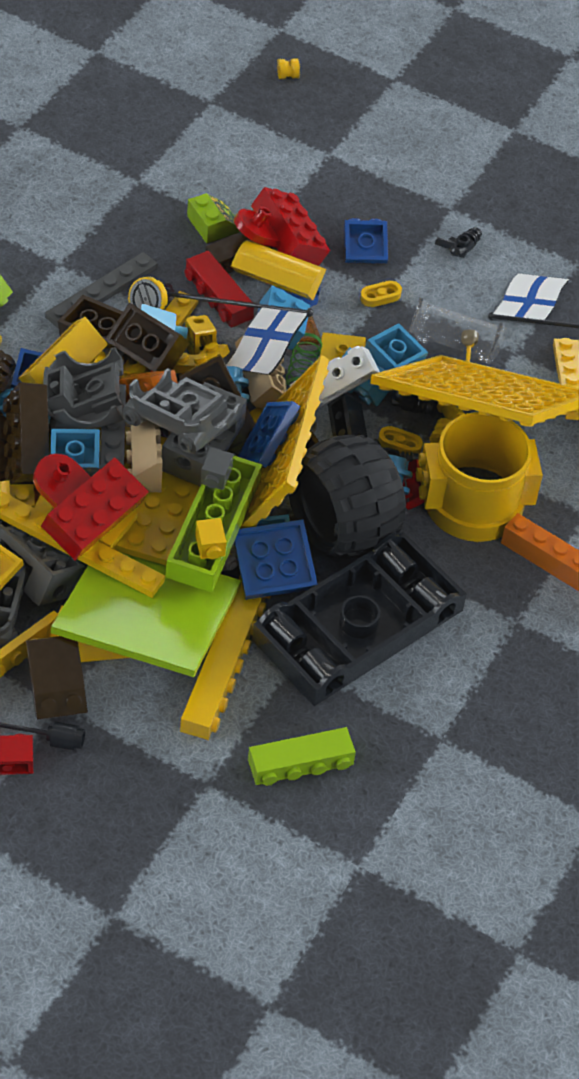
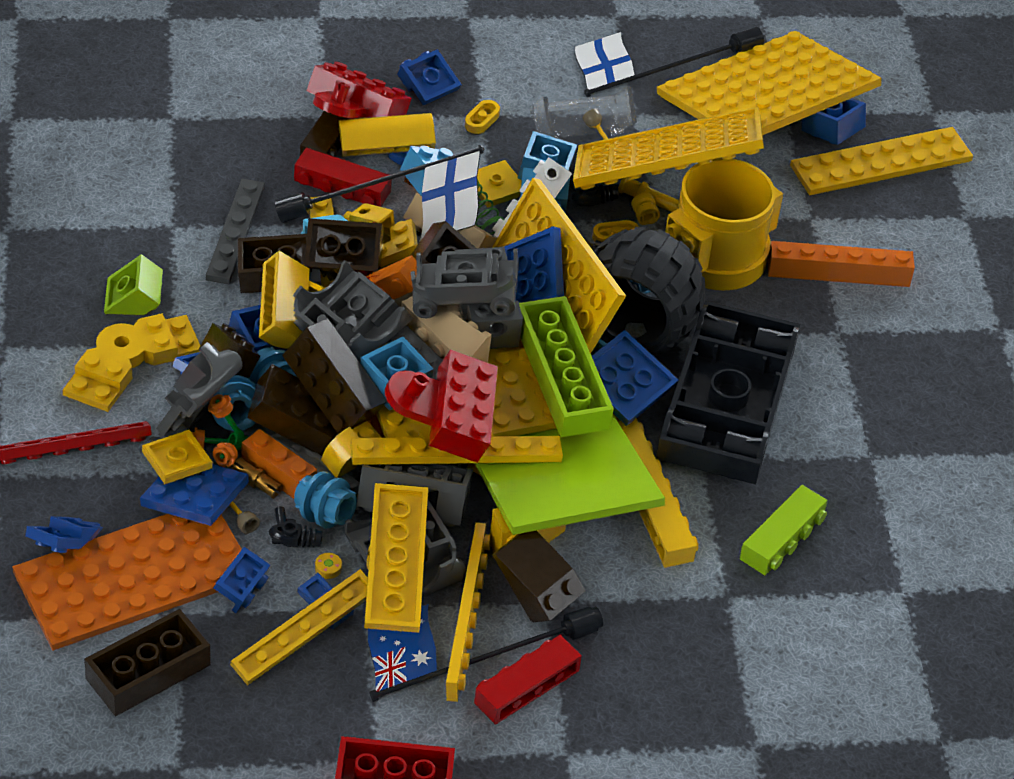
camera: 35 degrees left, 5 degrees down
tile [128,277,168,310] -> none
lime slope [187,193,240,243] -> none
yellow brick [195,518,226,559] -> none
dark grey brick [200,447,234,490] -> none
black piece [435,227,482,258] -> none

